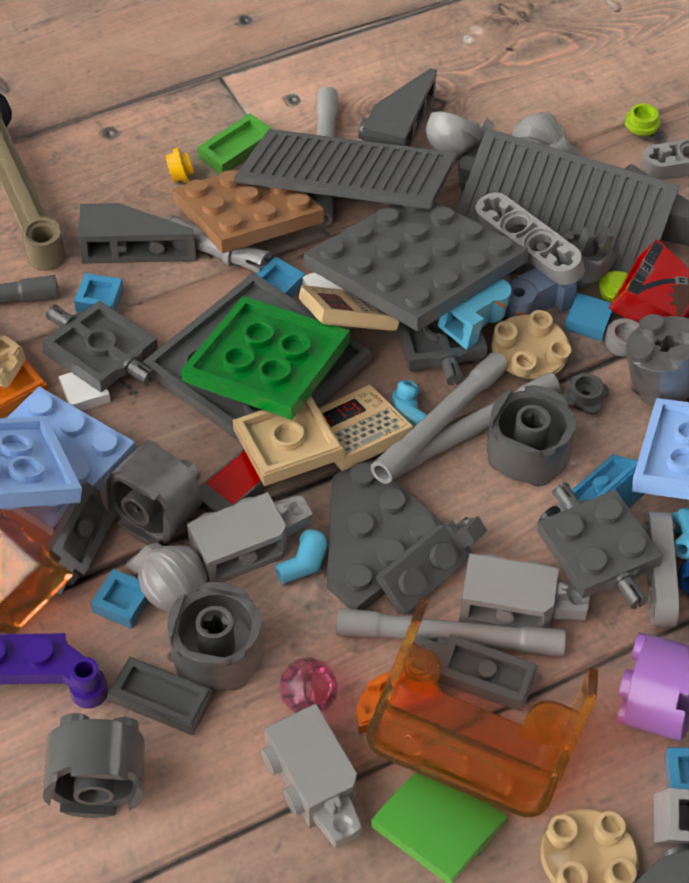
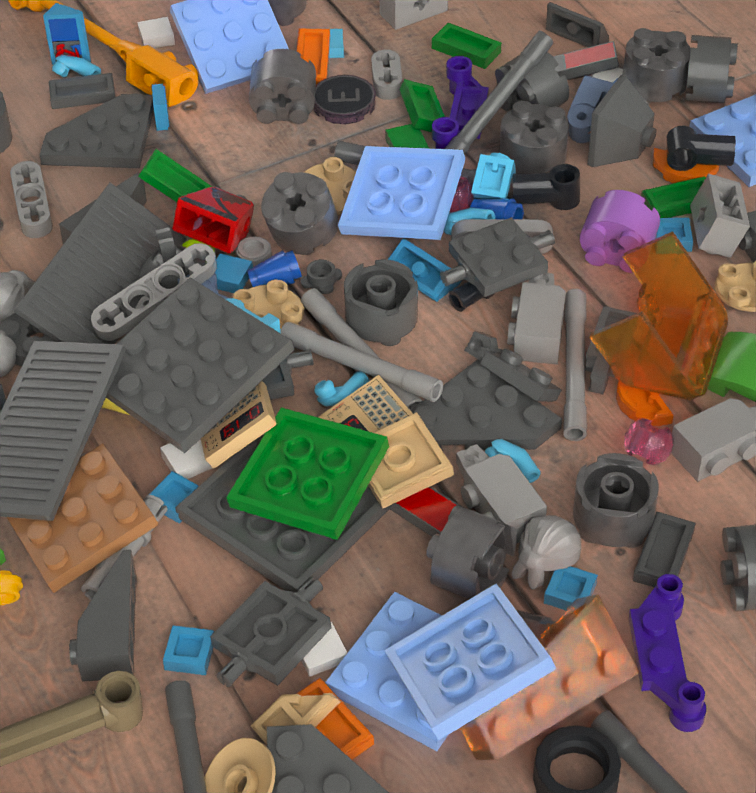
camera: 90 degrees left, 5 degrees down
none -> blue cone [247,250,302,287]

